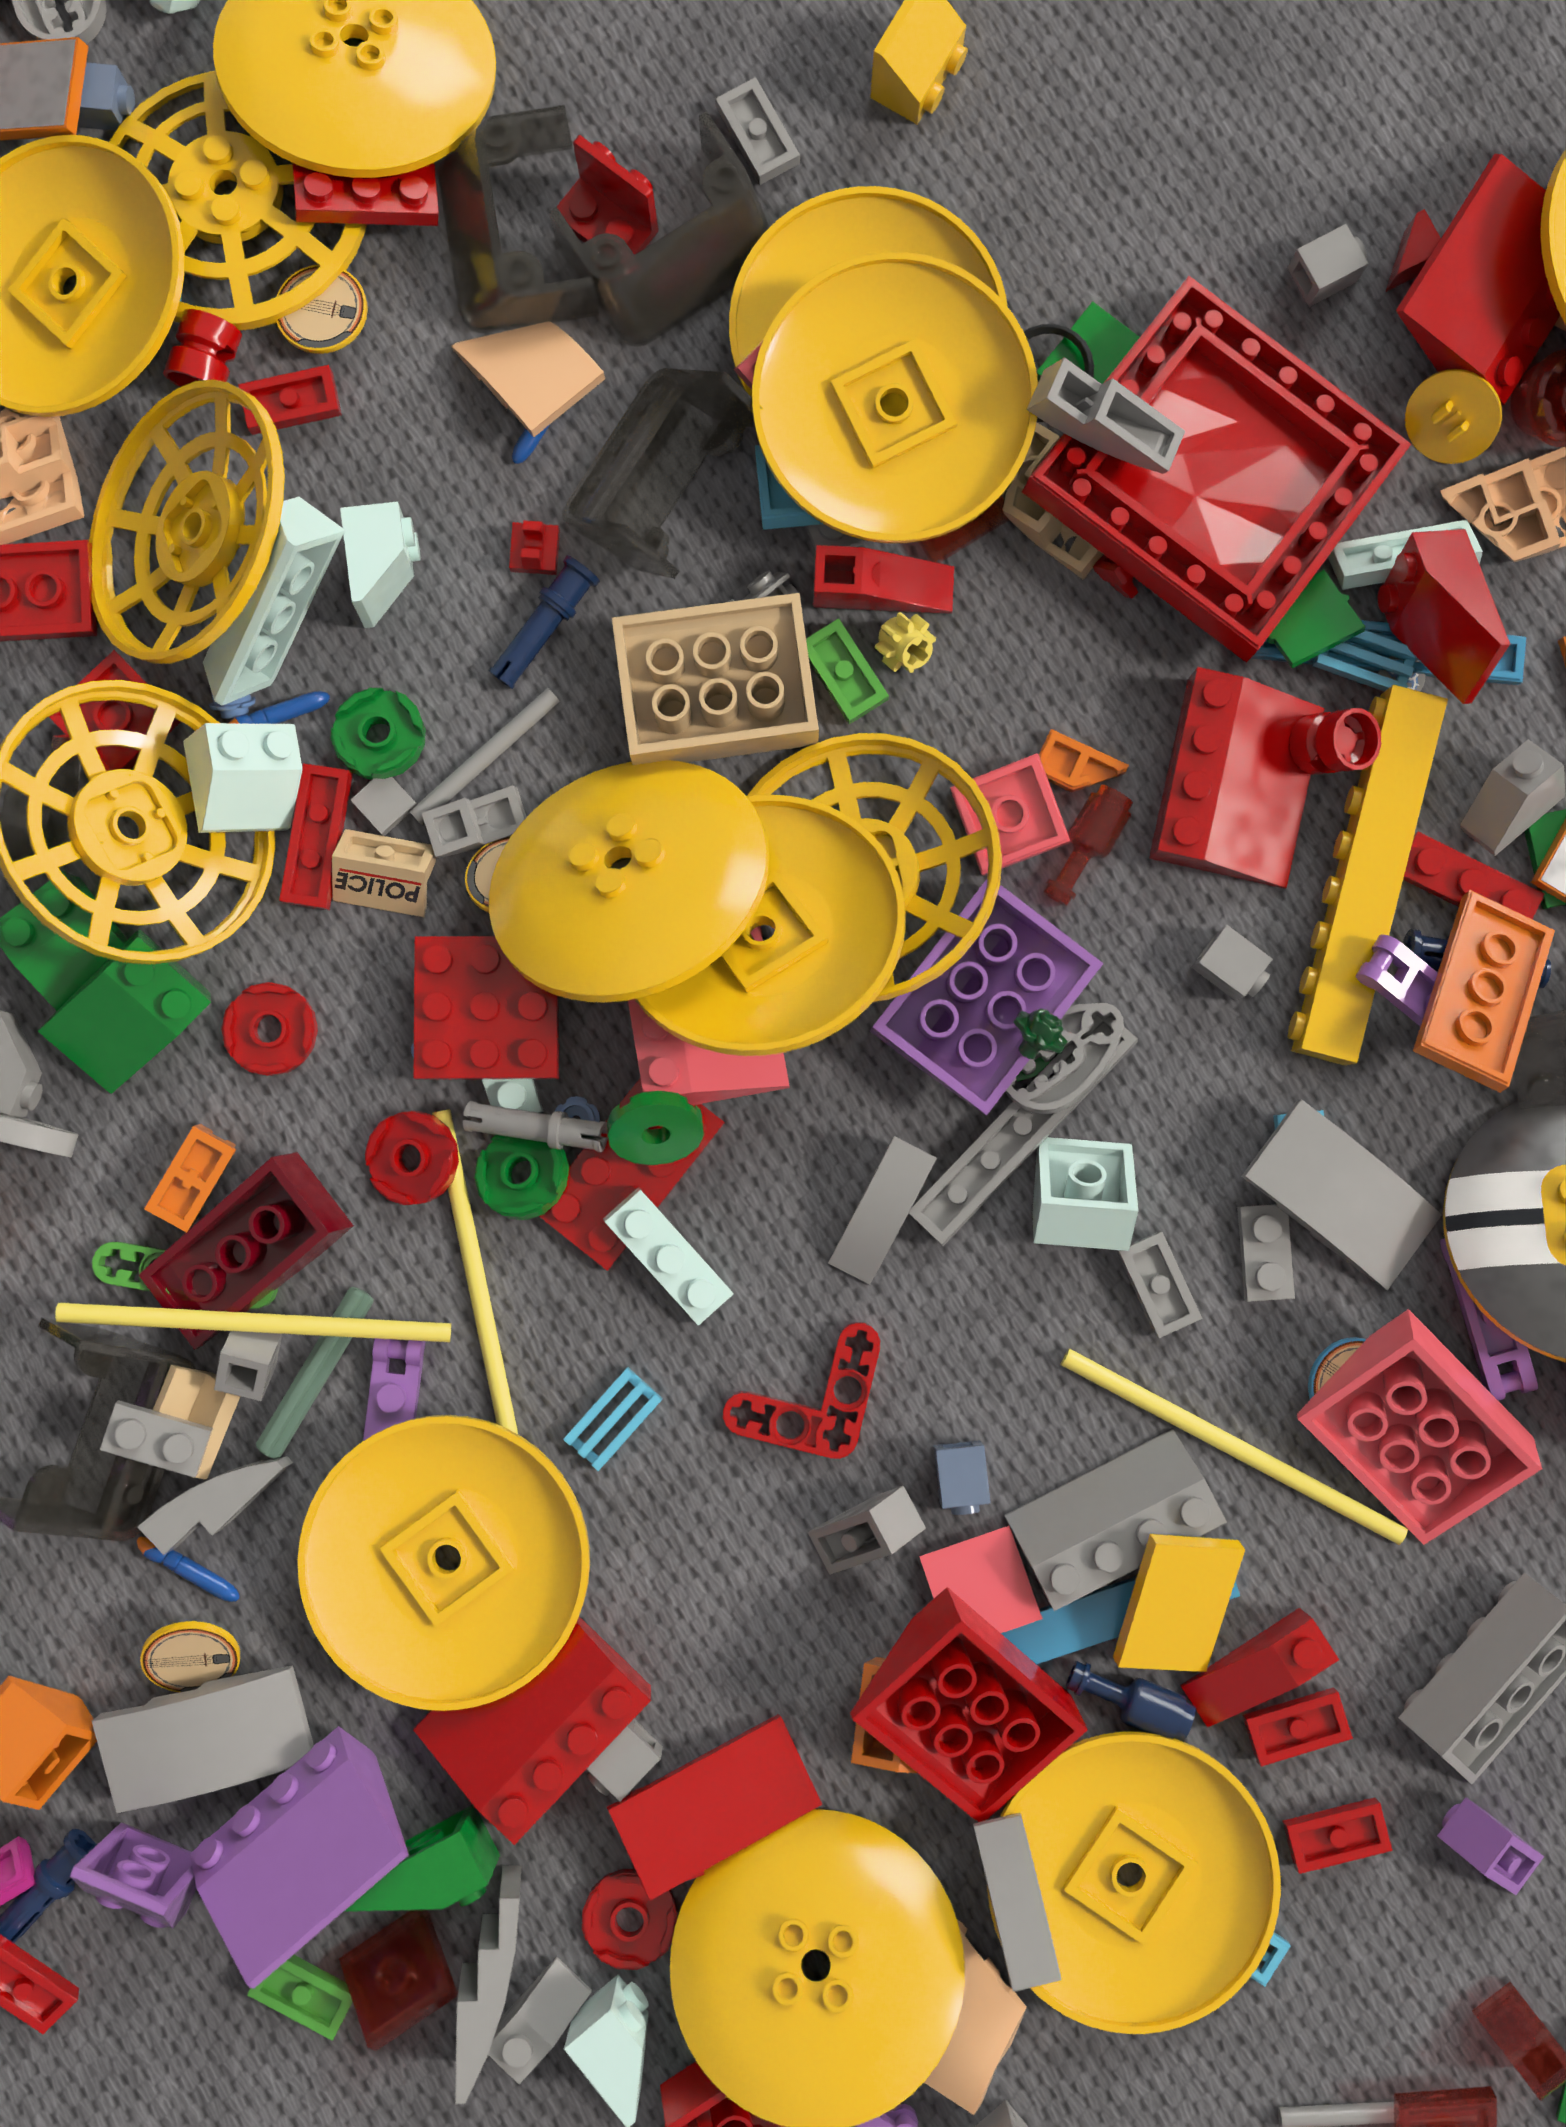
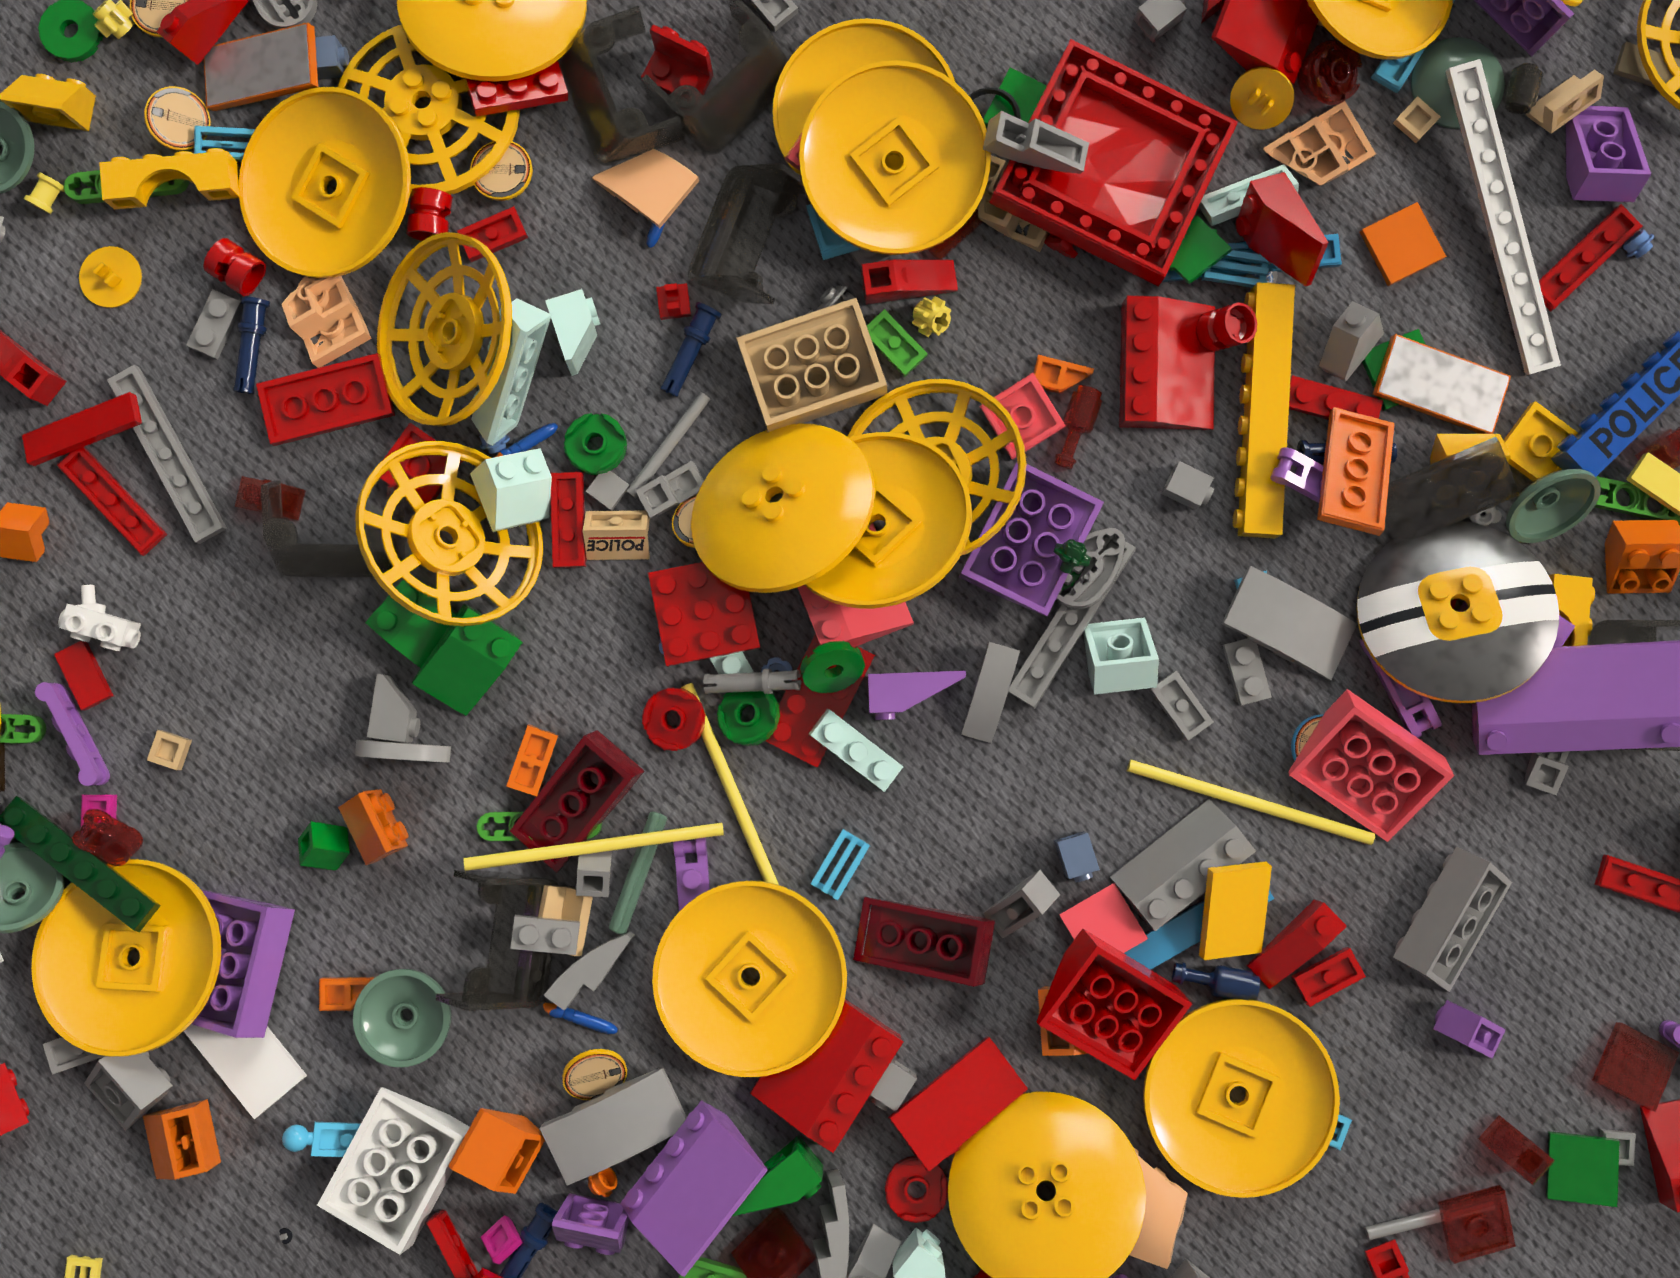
camera: 10 degrees left, 0 degrees up
red tile [221,982,318,1076] -> none
red beam [723,1322,880,1459] -> none
light grey slope [973,1813,1062,1992] -> none
red plate [1282,1797,1393,1874] -> none
none -> orange plate [588,1167,618,1198]
none -> dark red slope [853,897,995,987]
none -> medium lavender slope [867,671,966,720]

